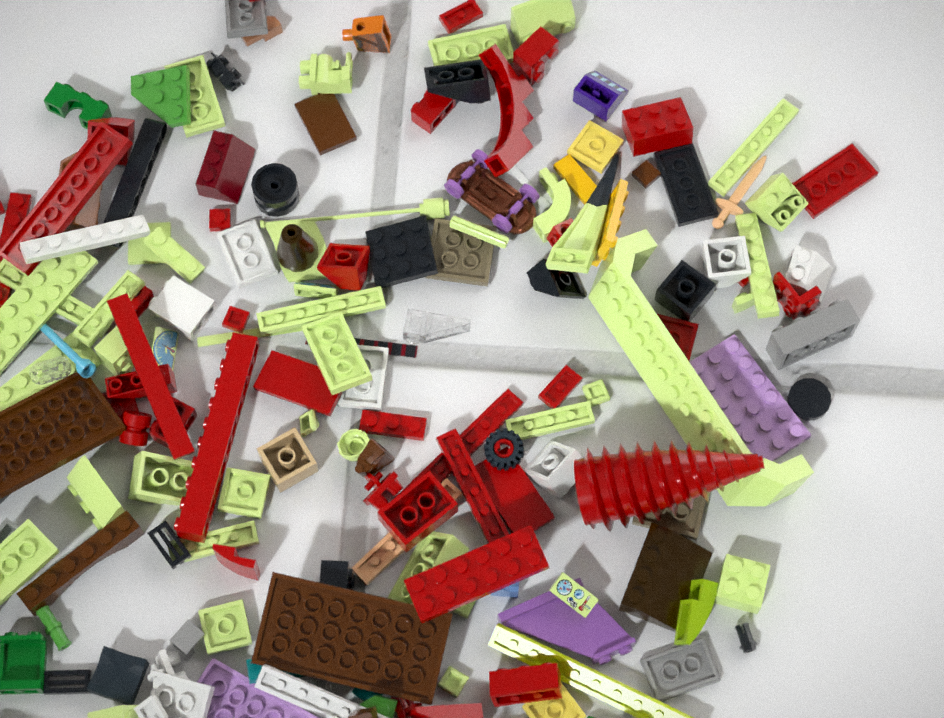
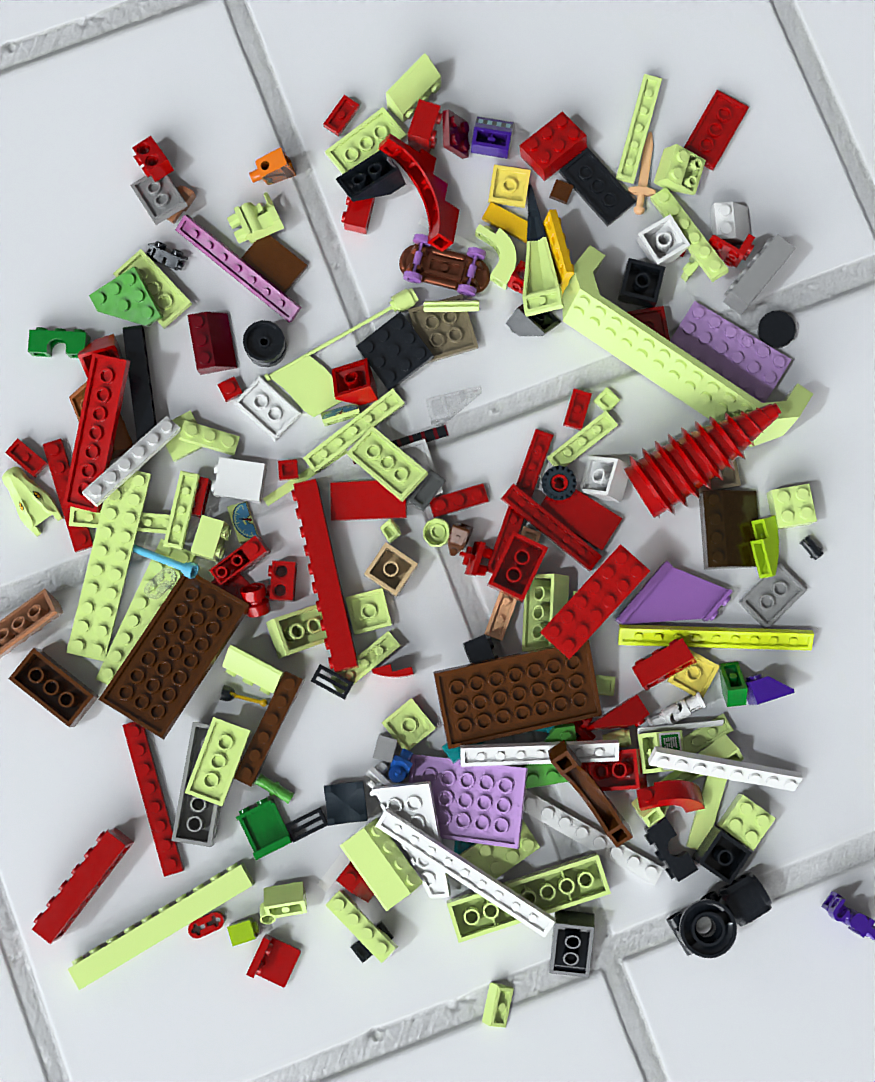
camera: 25 degrees left, 15 degrees up
red tile [107,293,195,461] -> none
dark brown cone [276,224,319,272] -> none
yellowish green tile [549,572,599,618] -> none
none -> plate [175,215,302,323]
none -> hinge [220,685,267,707]
none -> blue hips [388,748,413,783]
none -> dark grey tile [408,469,446,512]
none -> dark red plate [442,109,470,159]

